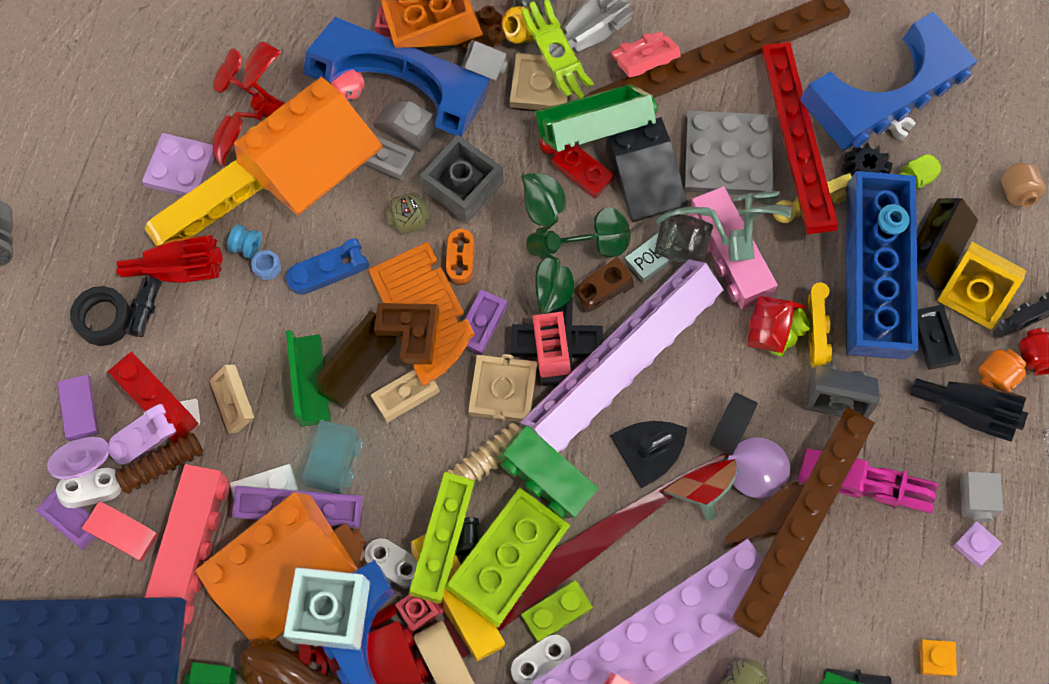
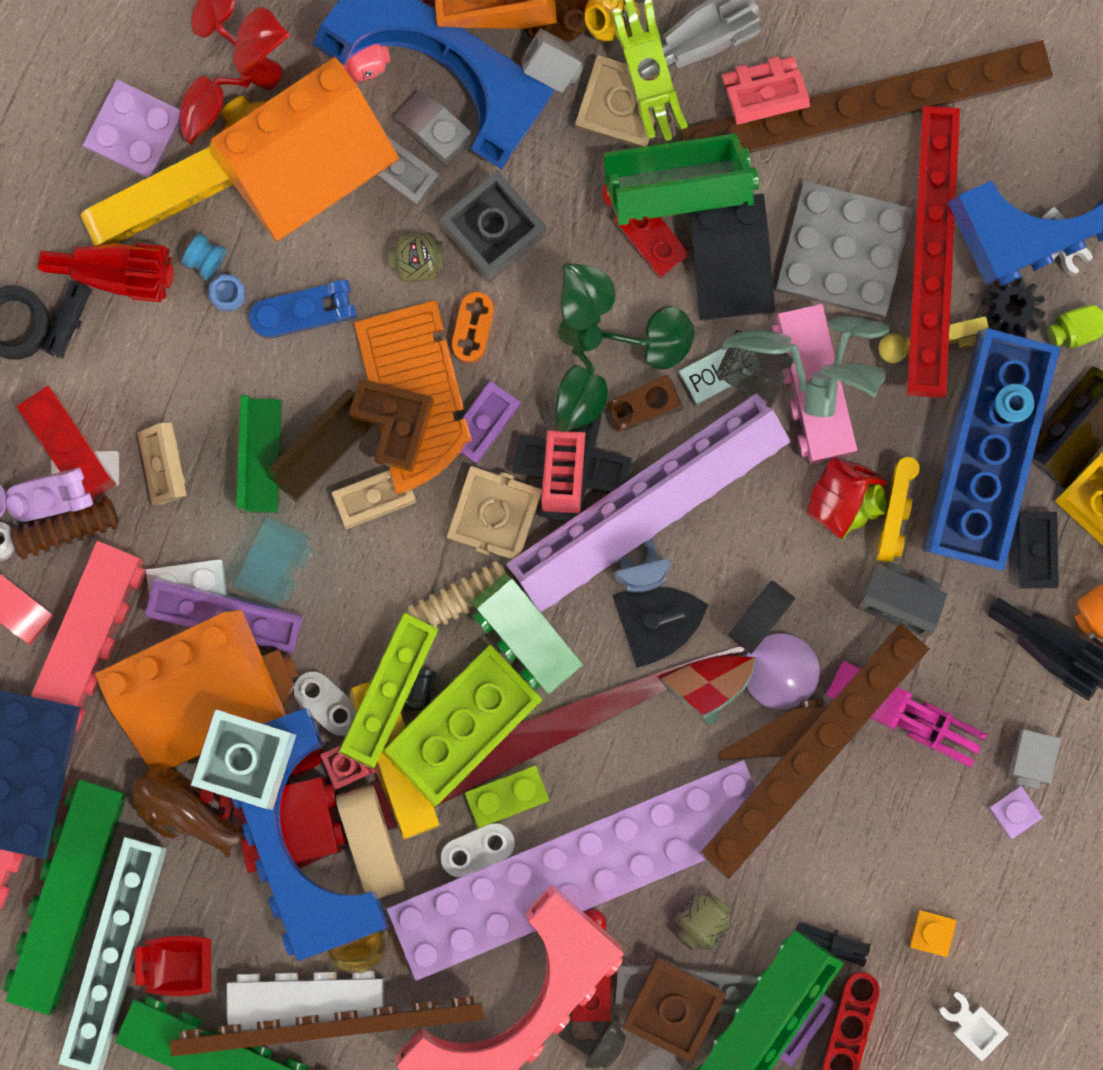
camera: 10 degrees right, 15 degrees up
none -> sand blue piece [613,537,672,592]

